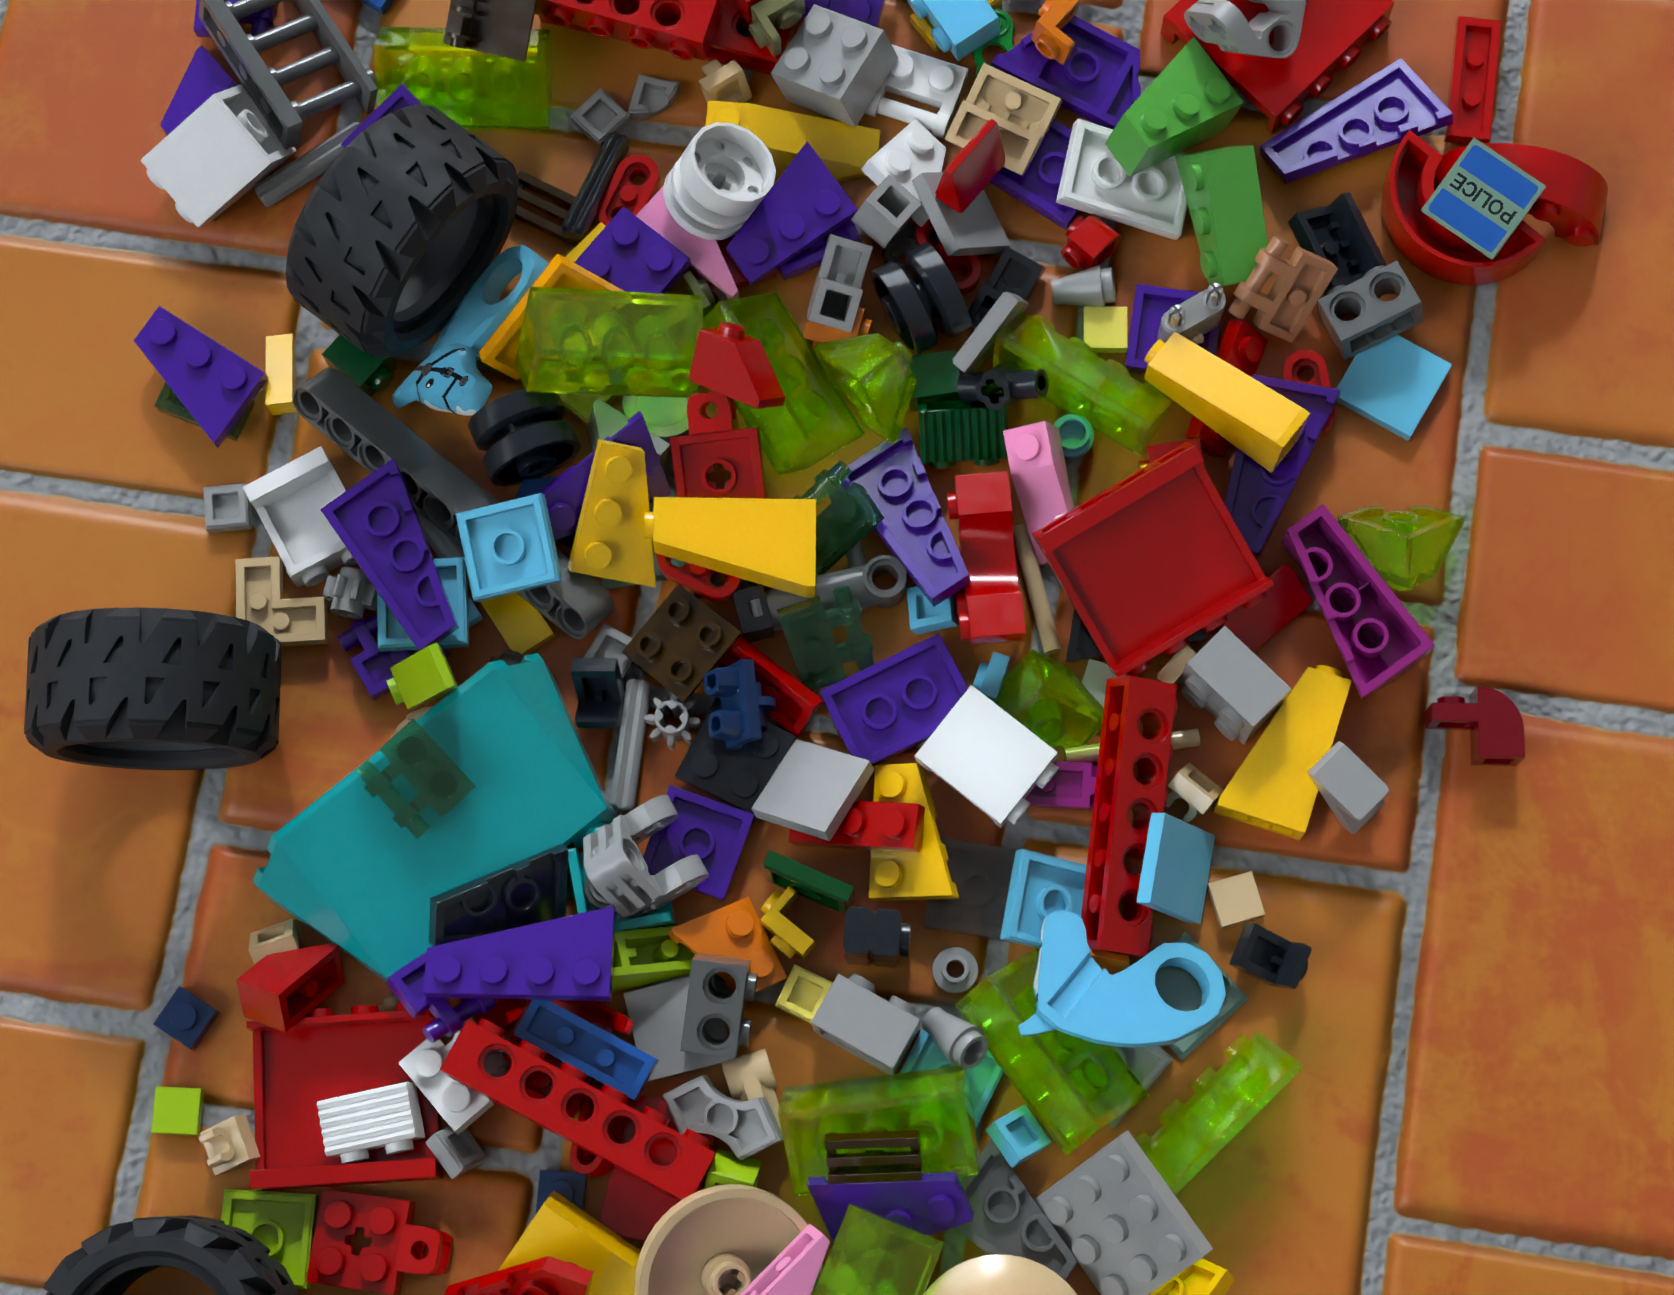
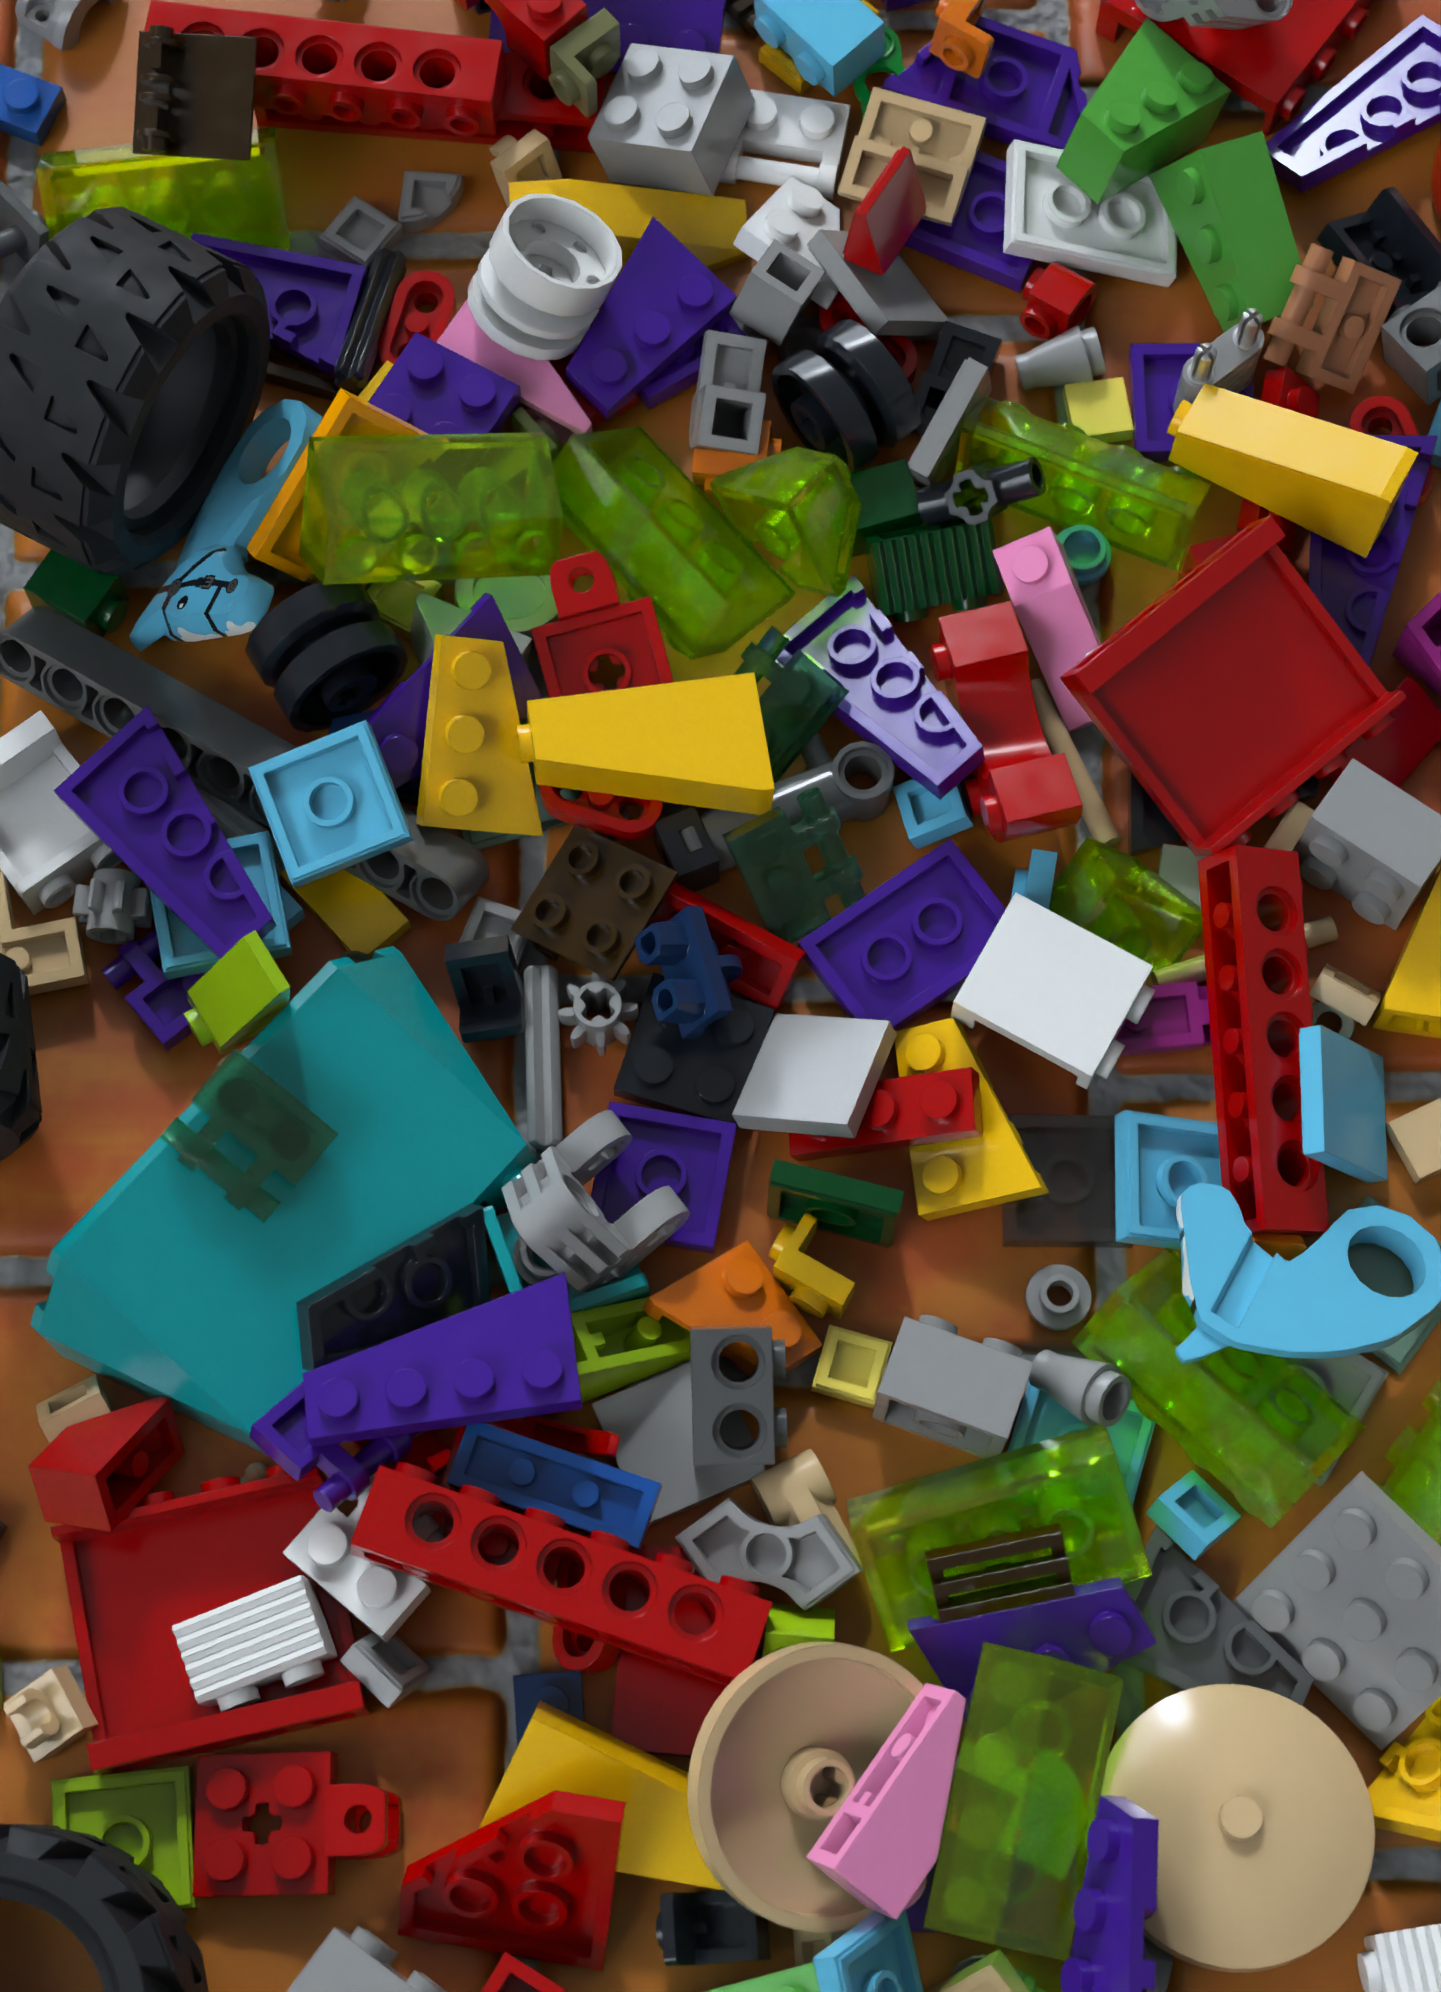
camera: 15 degrees left, 5 degrees down
red slope [688,322,785,409] -> none
black brick [843,906,911,968] -> none
none -> dark purple wing [191,232,367,378]

